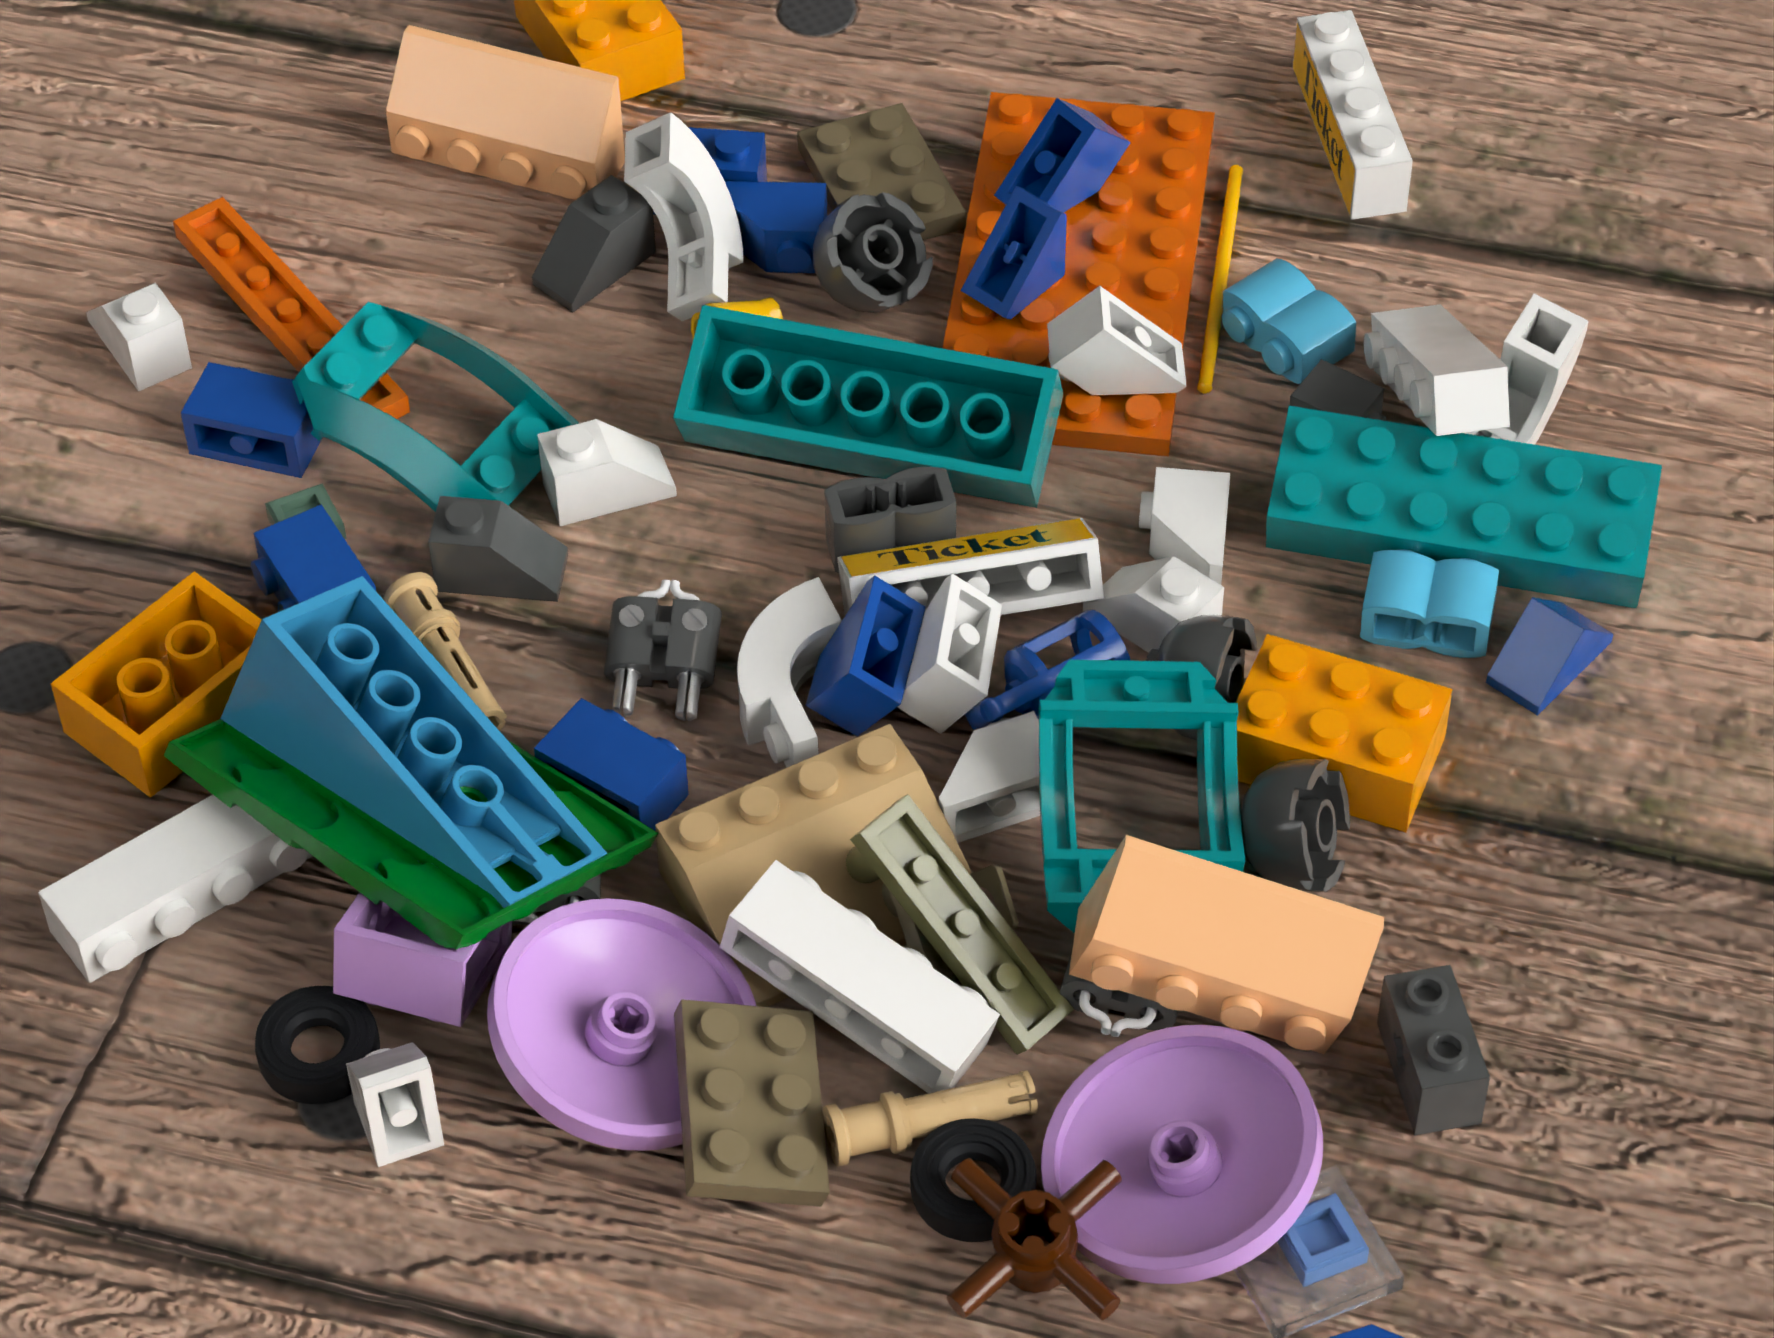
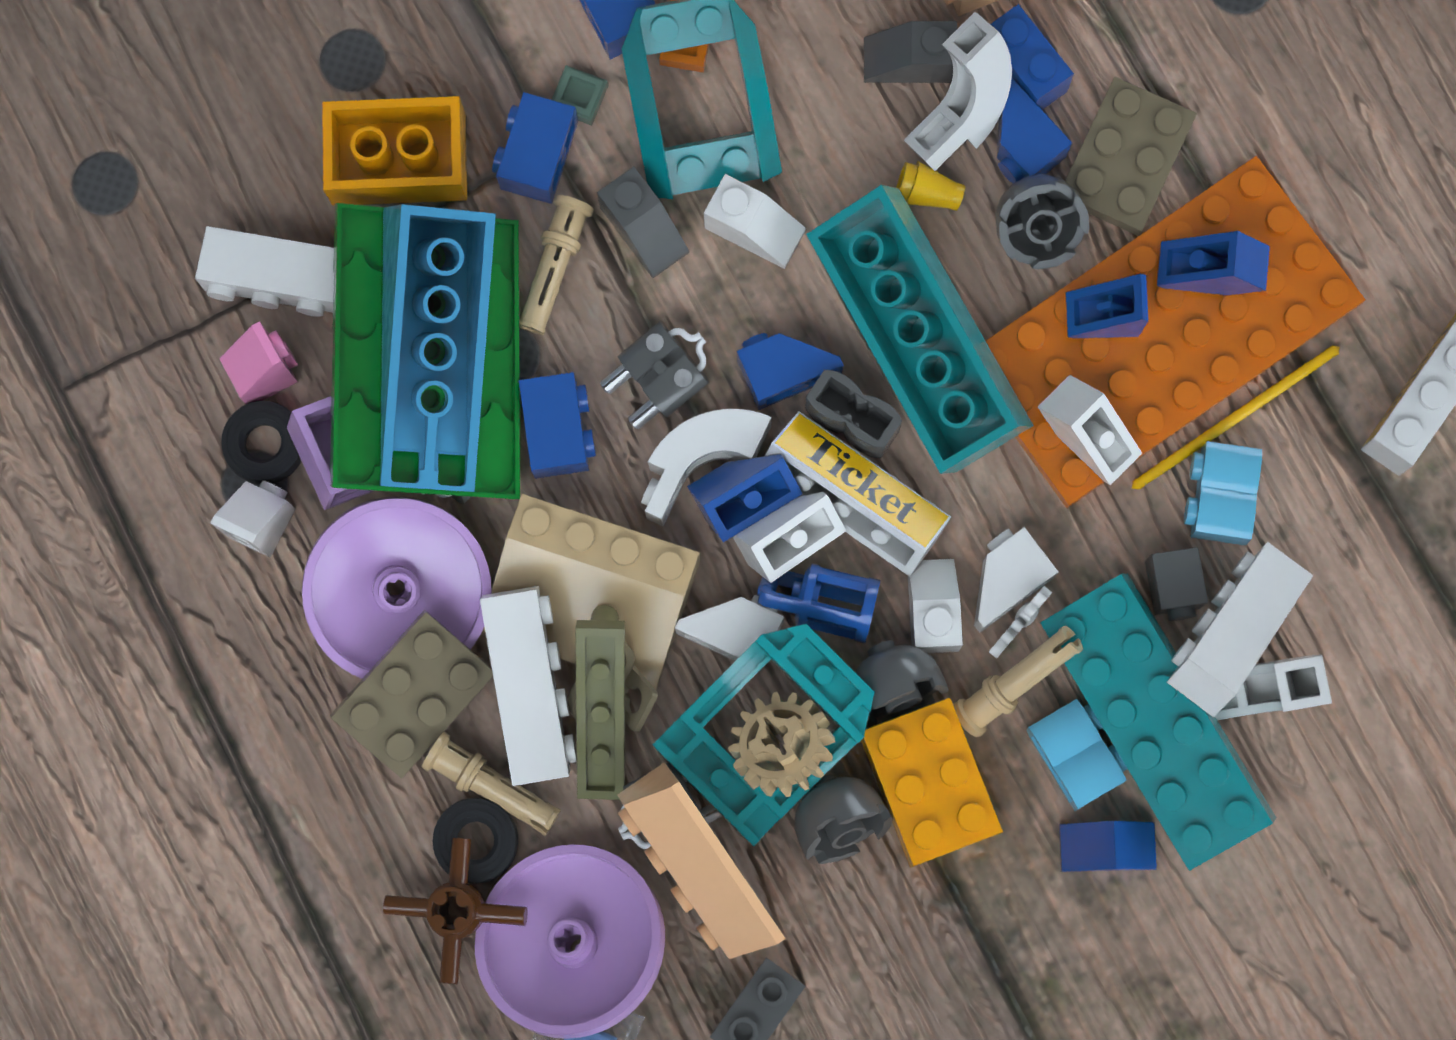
camera: 50 degrees right, 30 degrees up
none -> bright pink slope [220,321,298,404]
none -> tan gear [728,692,835,797]
none -> blue slope [737,333,844,410]
none -> tan pin [953,626,1083,737]
none -> white animal [989,586,1052,659]

